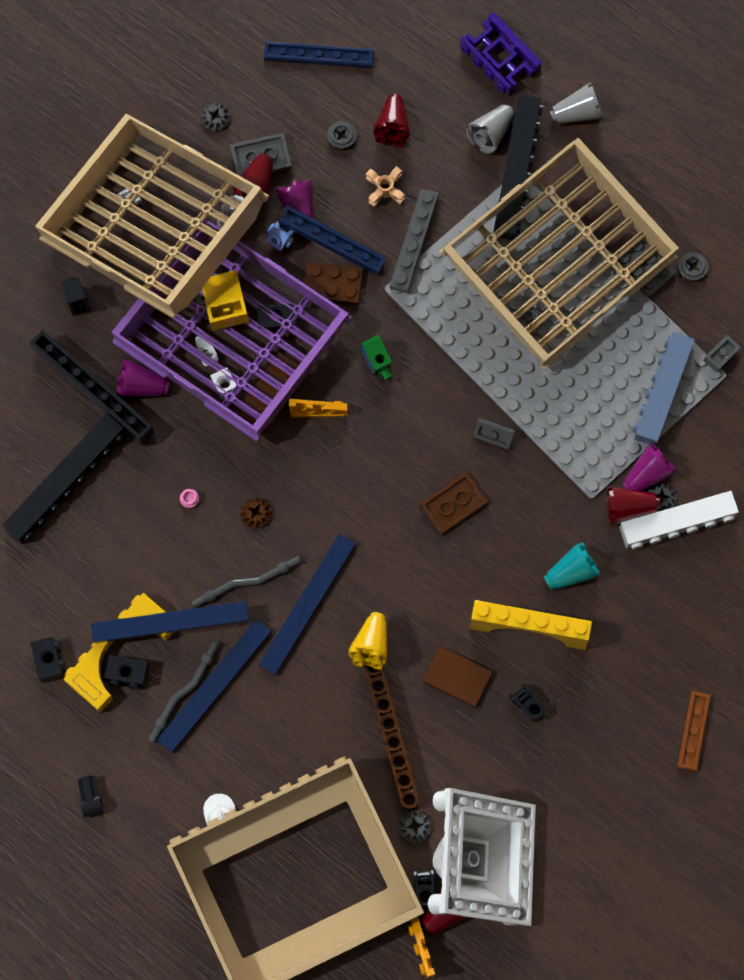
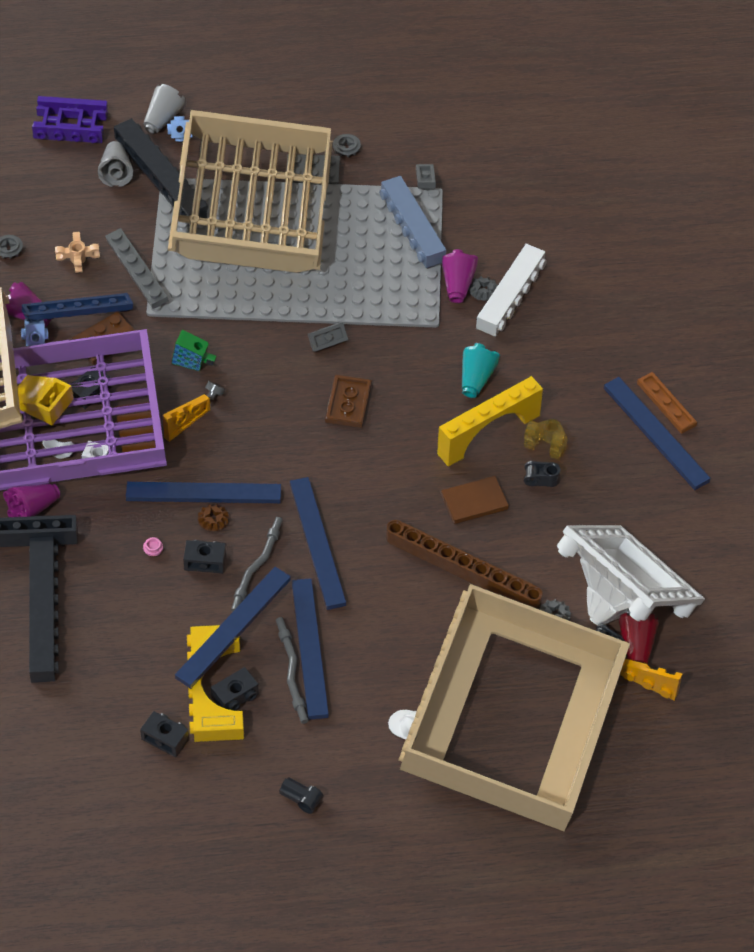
camera: 50 degrees left, 20 degrees down
yellow cone [348,612,387,670] -> none
dark red cone [373,94,410,147] -> none
dark red cone [607,487,660,525] -> none
none -> dark blue tile [126,482,281,503]
none -> light blue brick [167,116,193,141]
none -> black brick [183,540,226,574]
none -> dark grey tile [205,381,225,400]
none -> clear yellow piece [524,419,567,461]
none -> dark blue tile [604,377,711,490]

